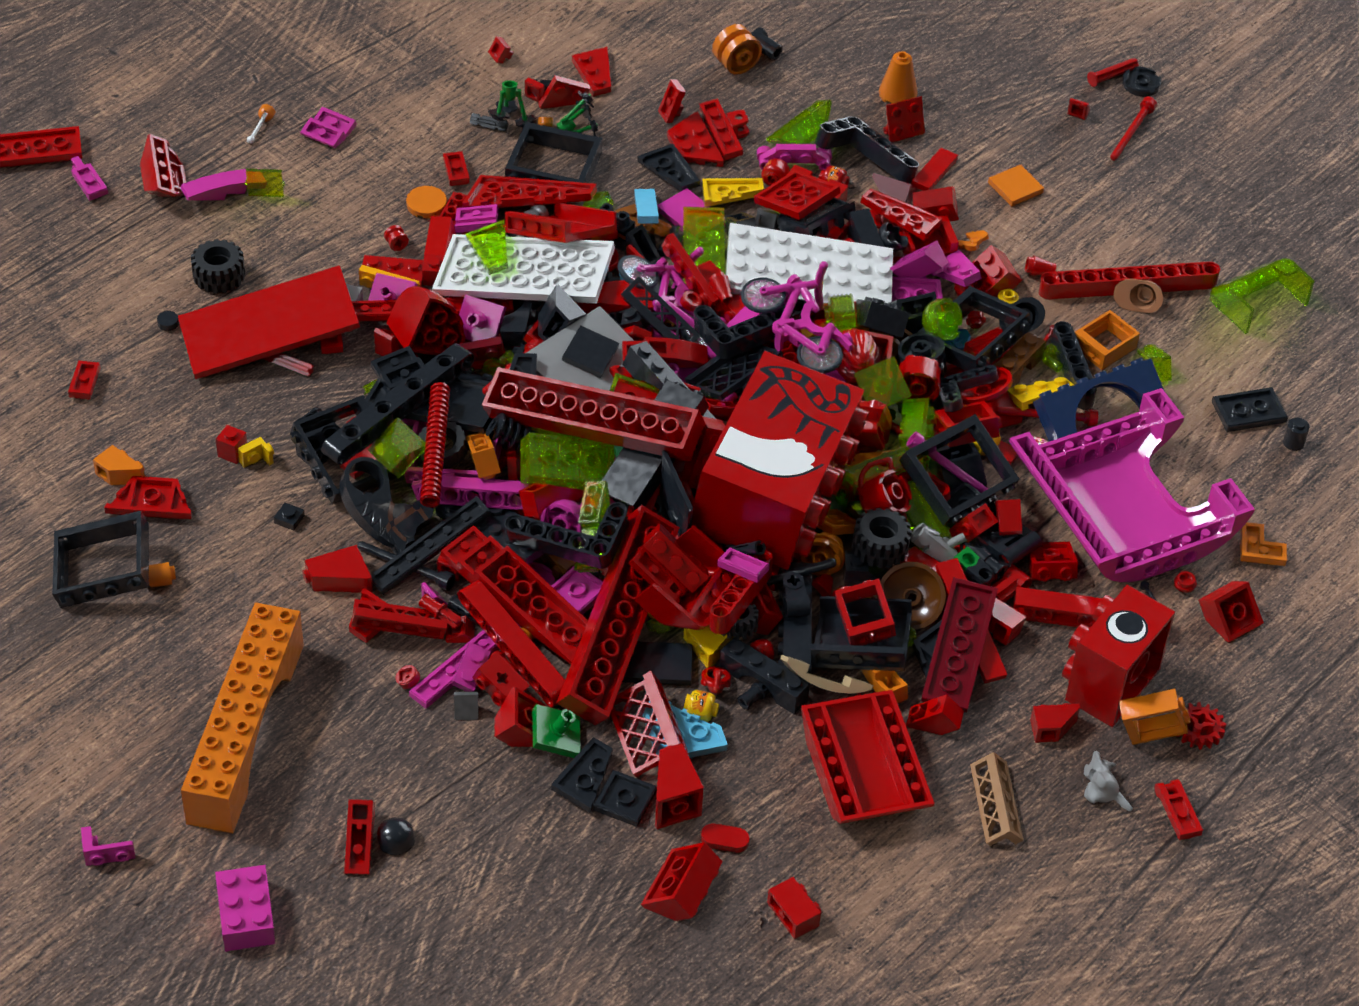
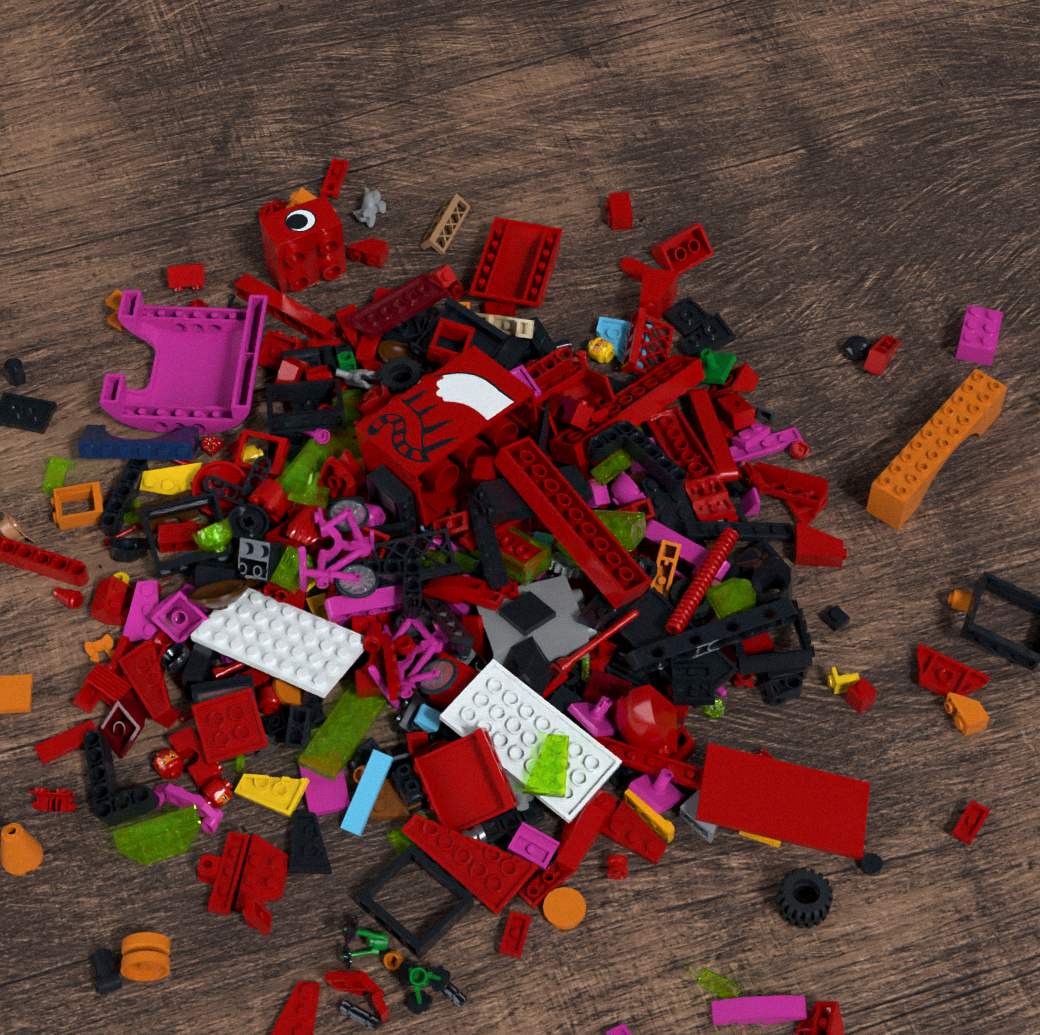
camera: 150 degrees left, 5 degrees up
none -> reddish brown dish [188,579,248,610]

